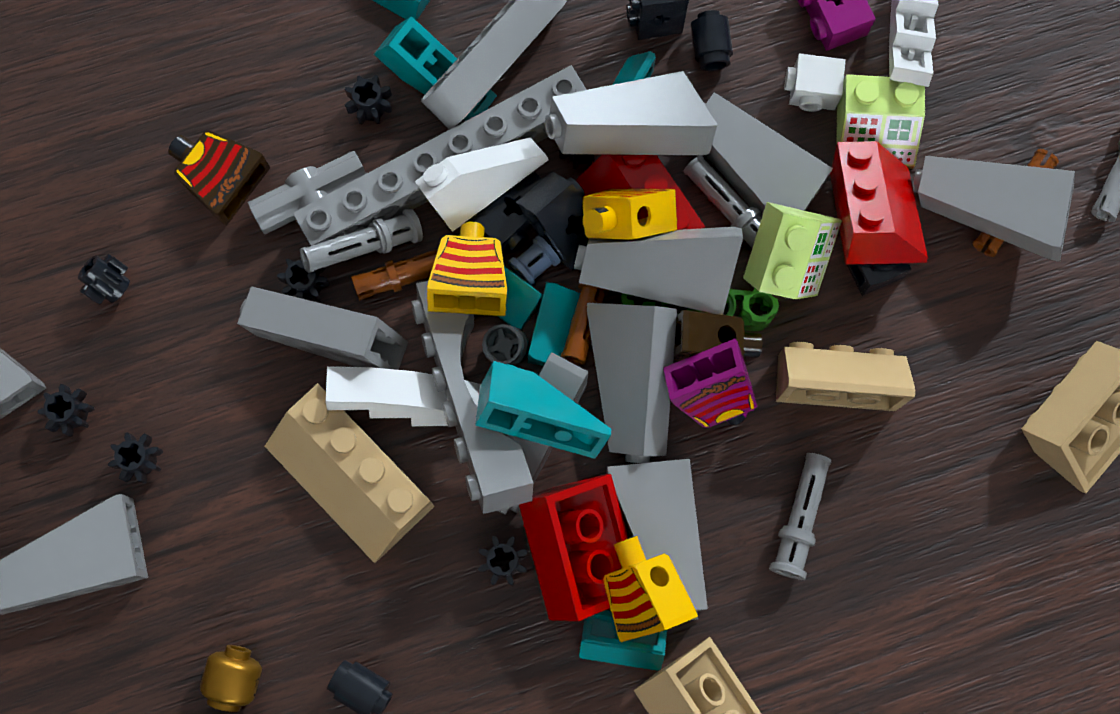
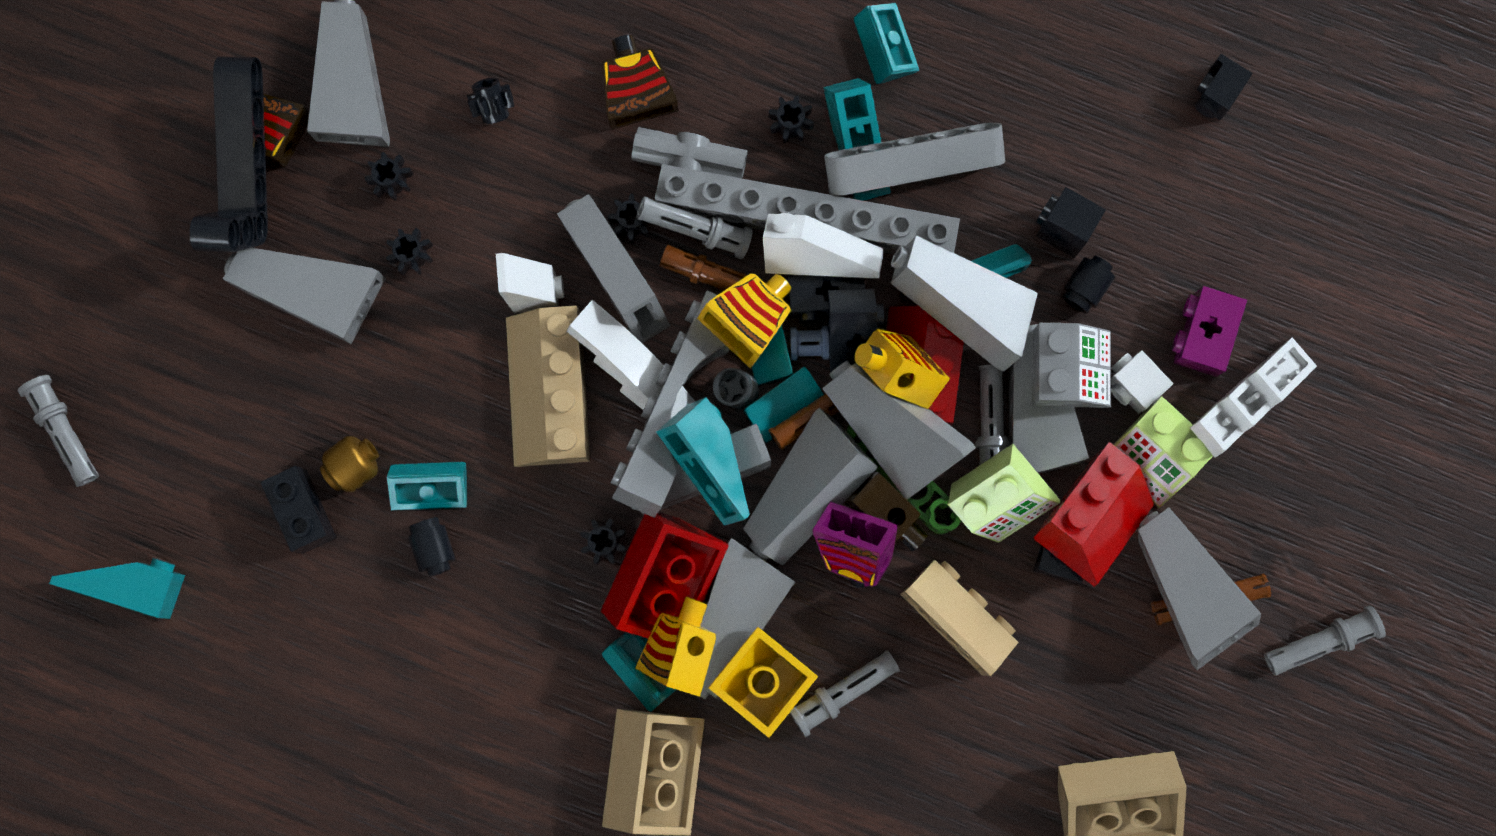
camera: 45 degrees right, 5 degrees up
none -> teal slope [387,462,467,510]
none -> white slope [496,253,564,314]
none -> yellow slope [708,626,818,738]
none -> light grey slope [1032,323,1111,408]

